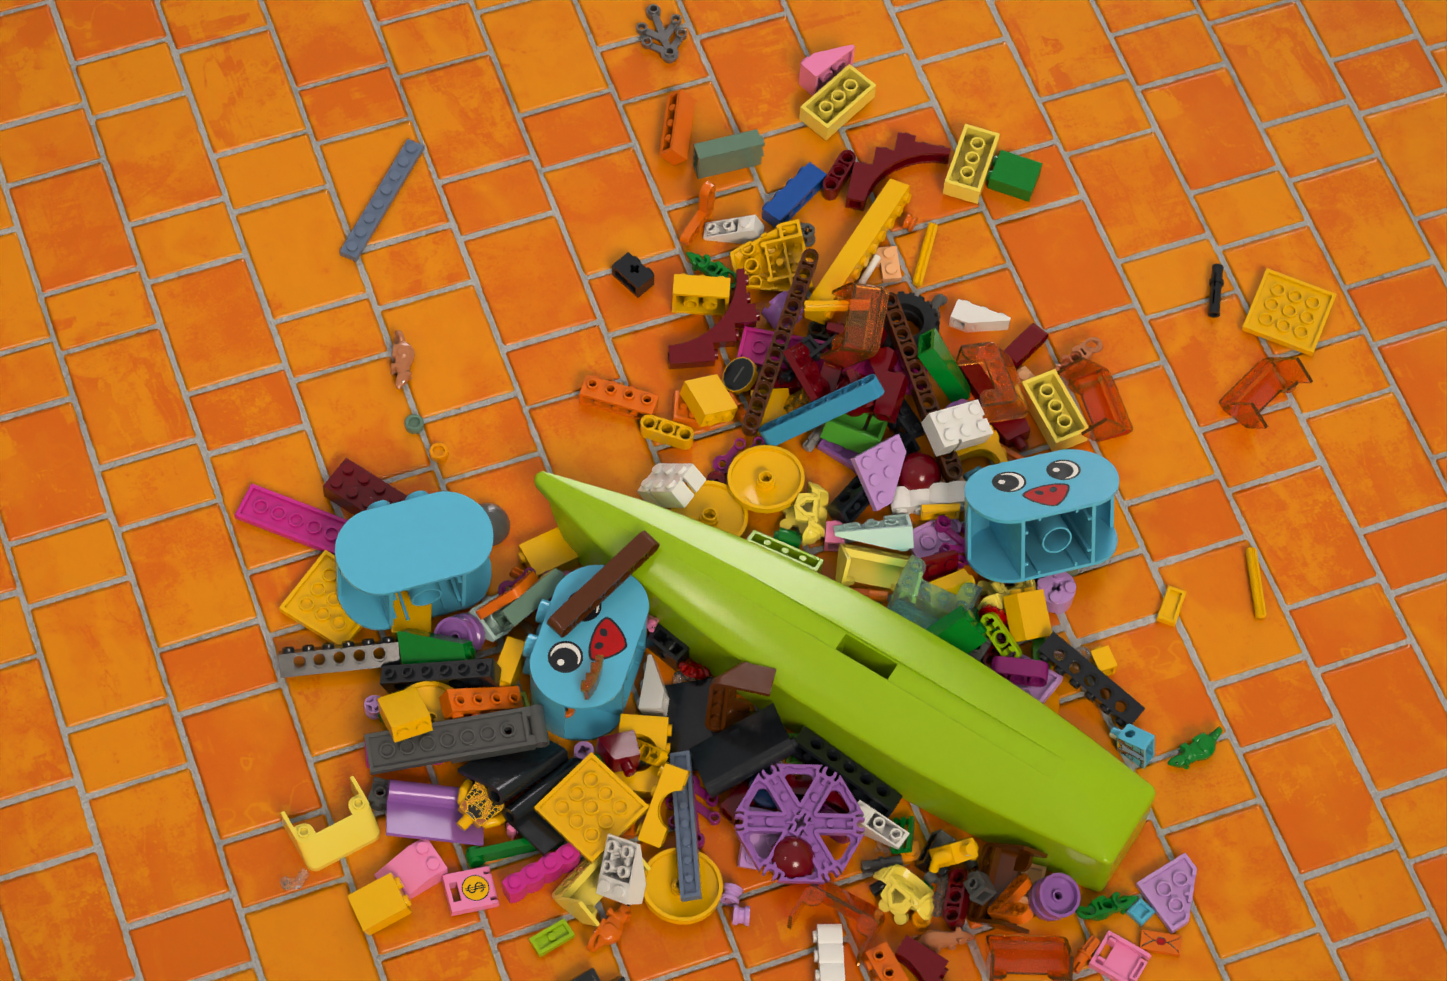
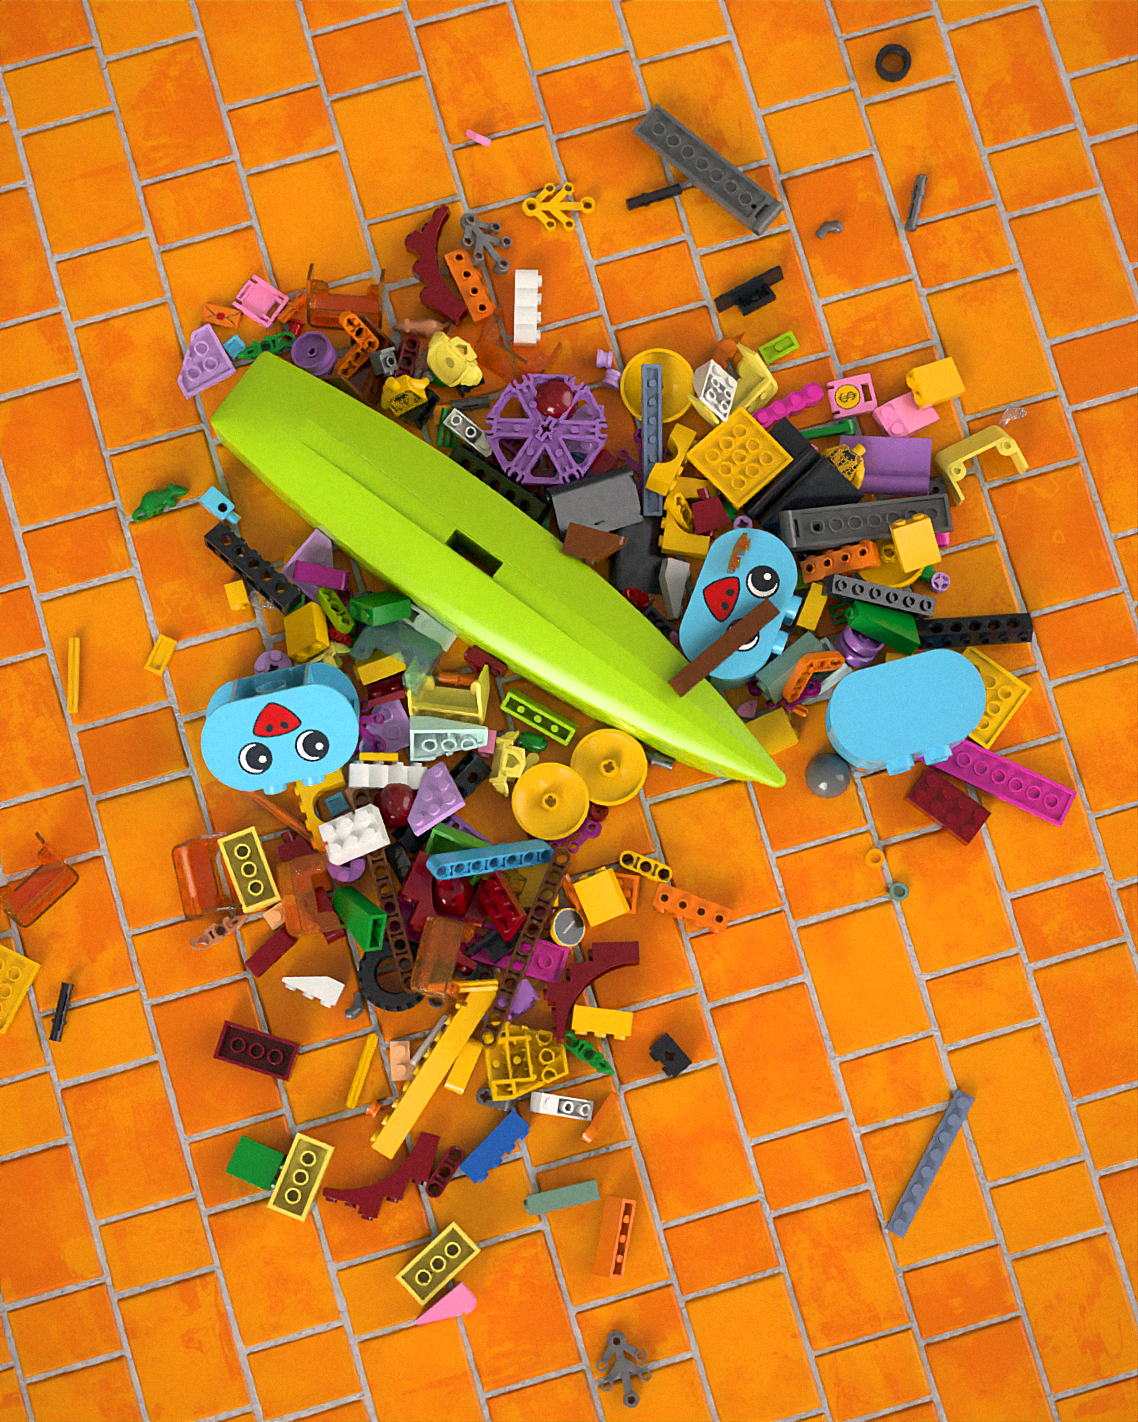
camera: 175 degrees left, 20 degrees up
nougat animal [391,330,415,389] -> none
white piece [637,463,706,508] -> none
none -> dark red brick [213,1020,302,1082]
none -> red bush [284,318,306,340]
none -> yellow beam [444,1037,483,1095]

